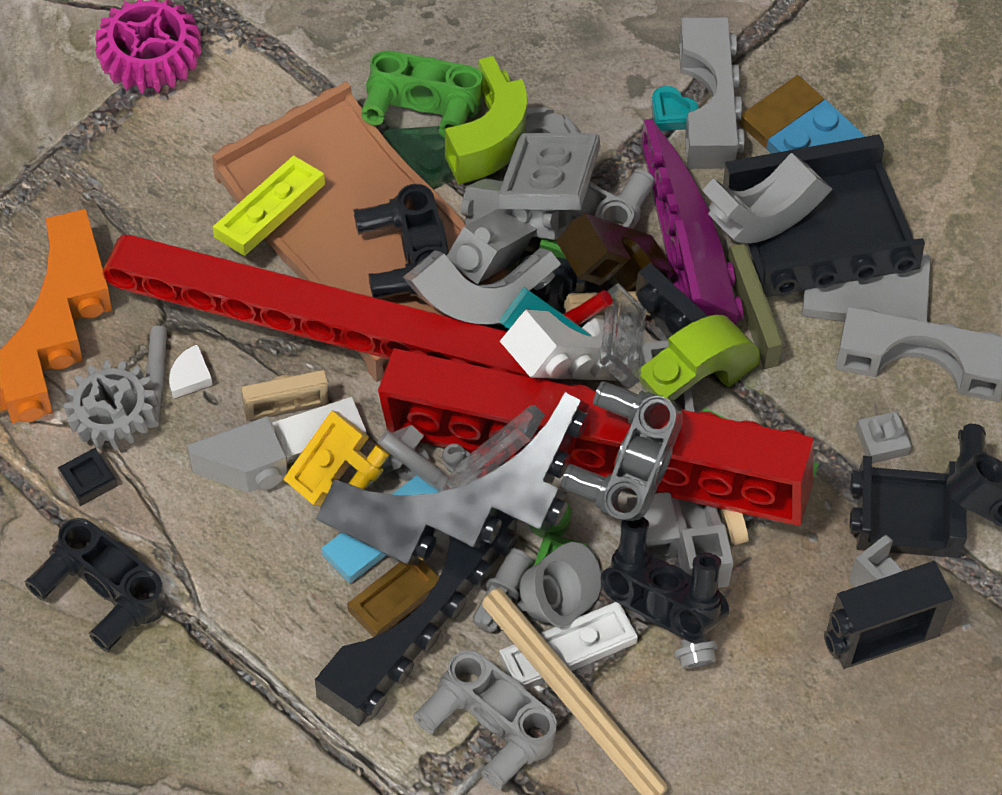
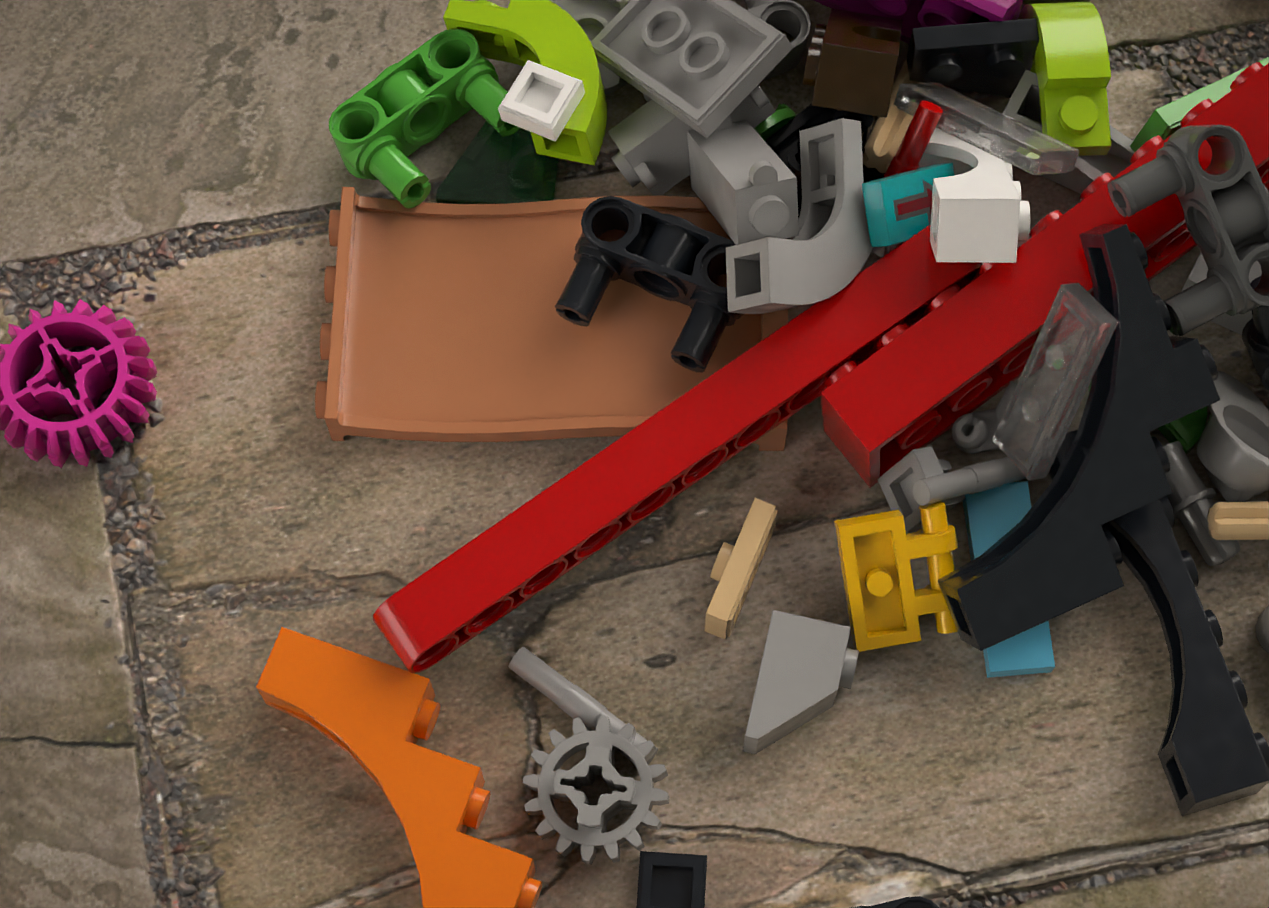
camera: 50 degrees left, 10 degrees up
white tile [169,345,212,399] -> none
neon yellow plate [212,155,325,256] -> none
white tile [272,397,366,464] -> none
pearl gold tile [347,560,439,637] -> none
none -> white tile [498,60,585,142]

